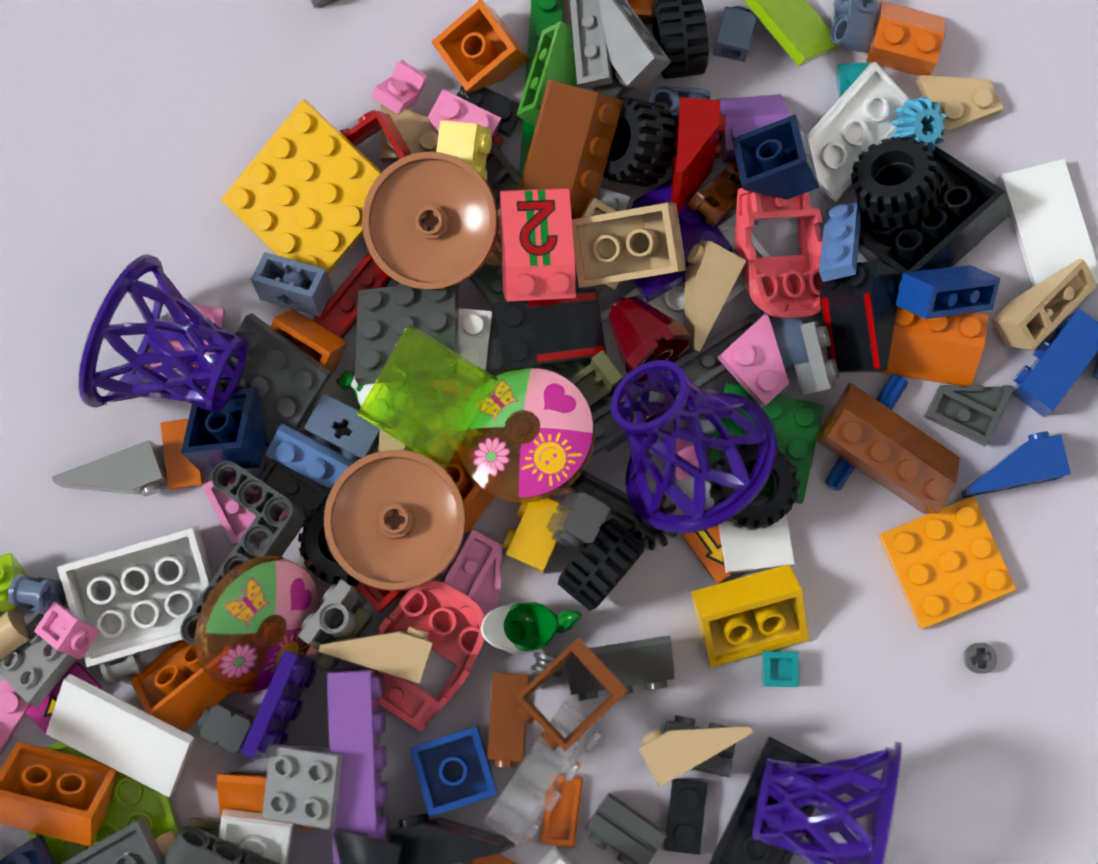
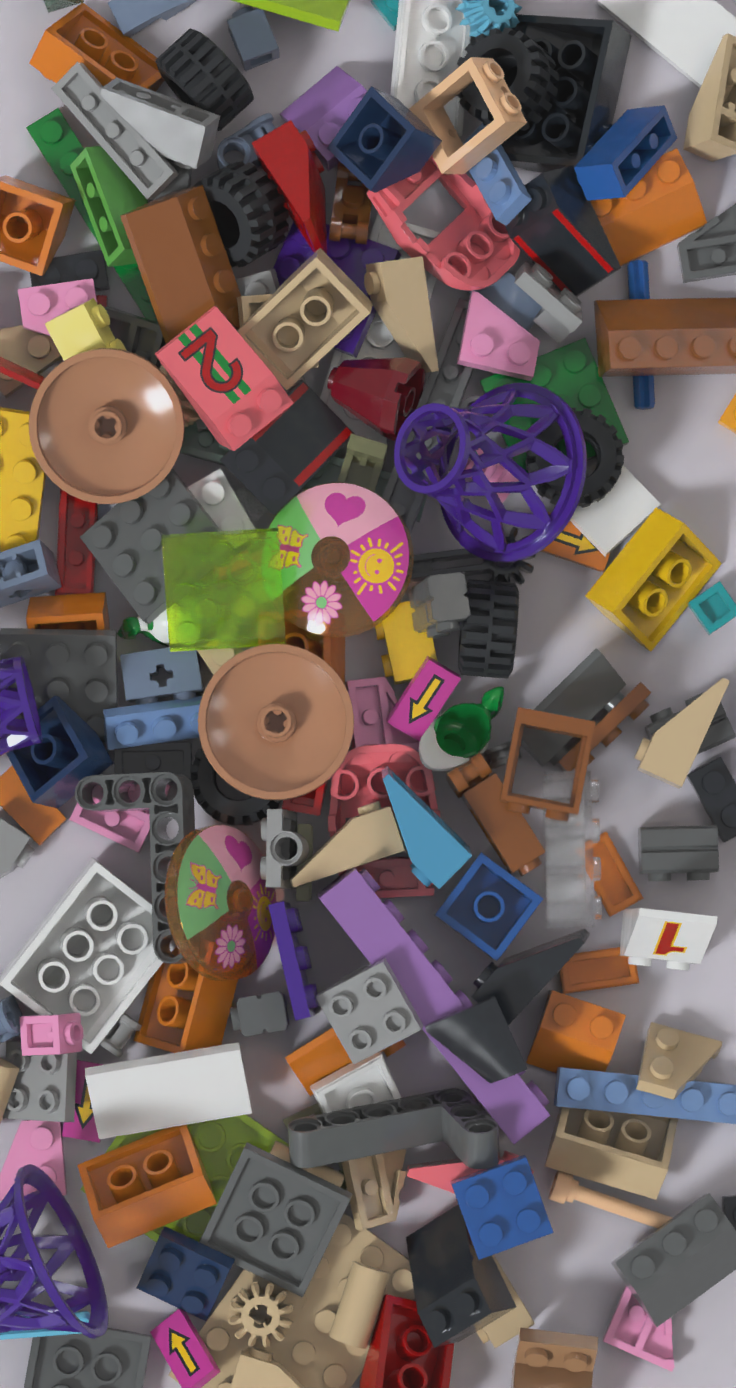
camera: 35 degrees left, 5 degrees up
none -> dark azure slope [382,766,472,889]
none -> dark pink tile [386,656,461,742]
none -> light nougat window [409,57,527,174]
none -> dark orange plate [446,752,492,799]
none -> dark orange plate [556,682,651,775]

